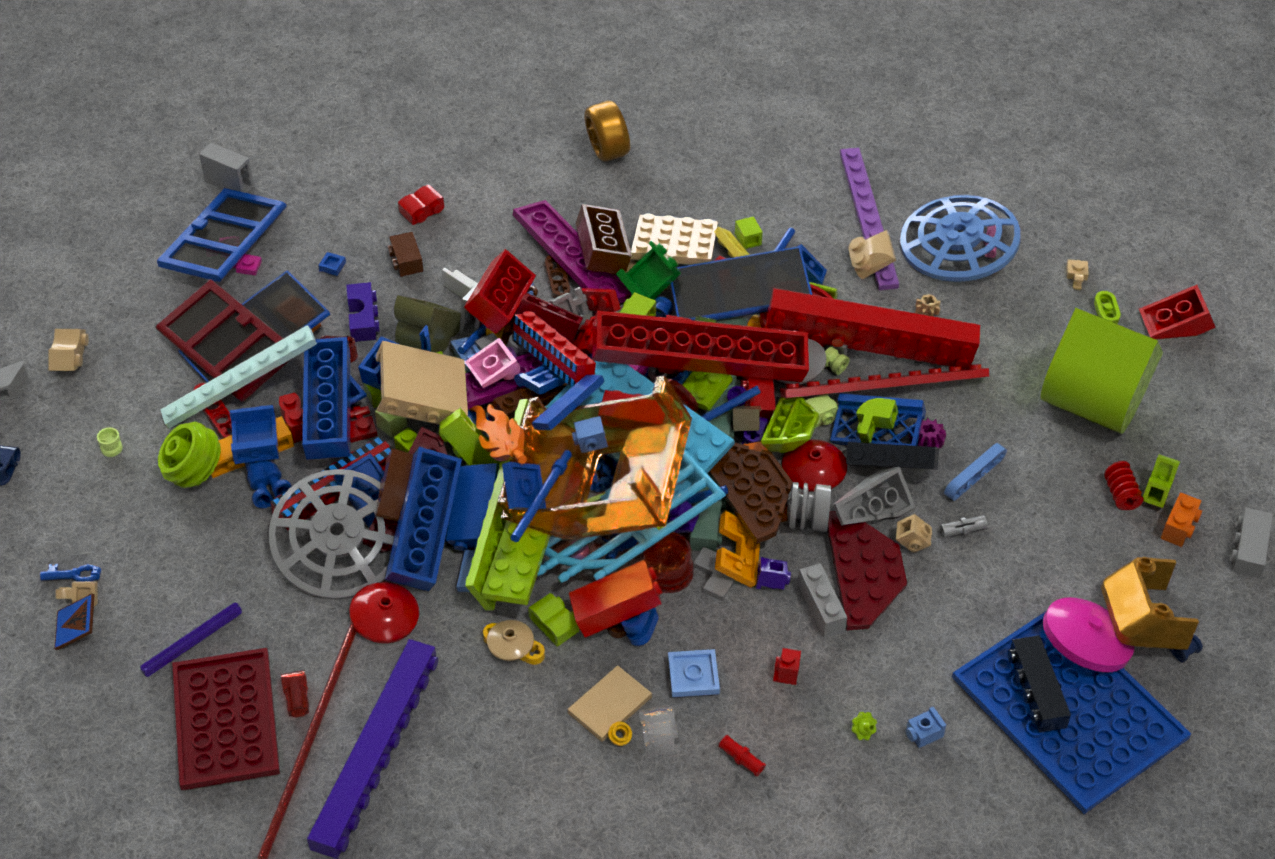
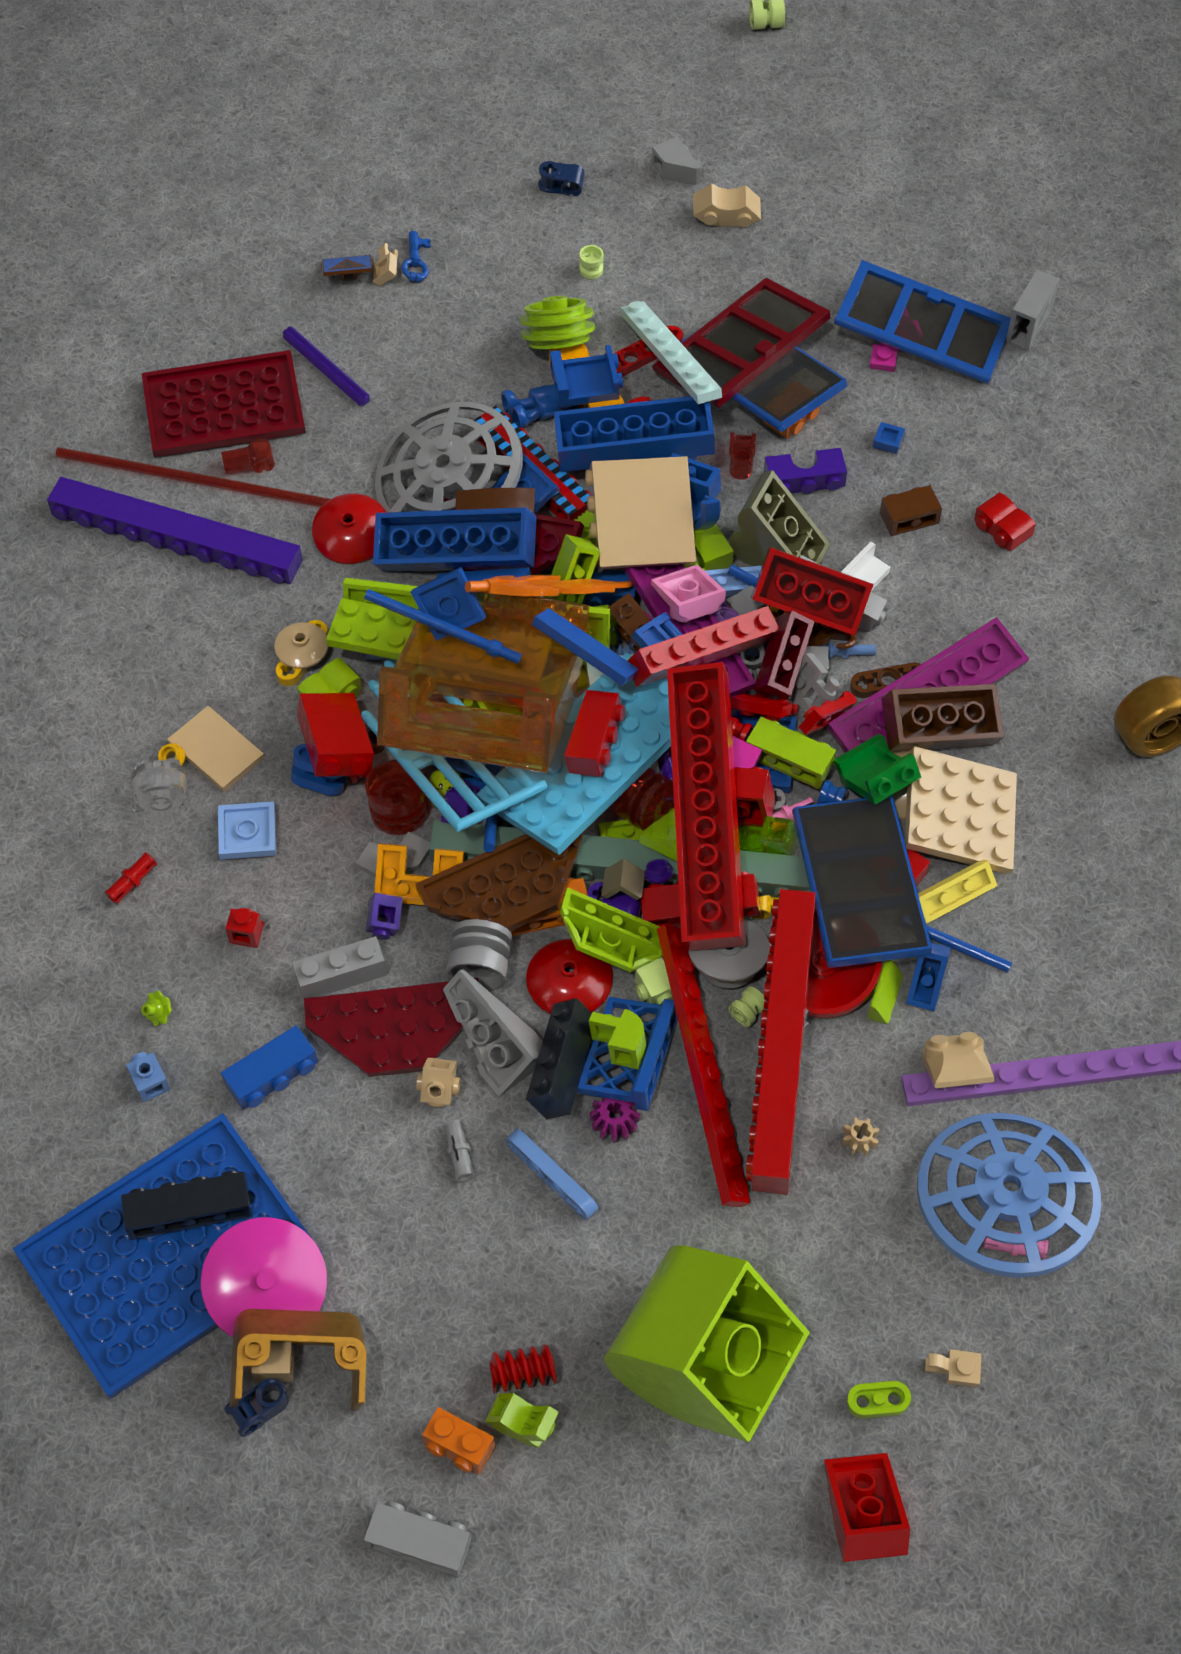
camera: 90 degrees right, 10 degrees up
medium blue brick [572,416,608,453] -> none
blue bar [701,386,761,422] -> none
lime panel [735,217,763,249] -> none
none -> blue brick [220,1025,318,1110]

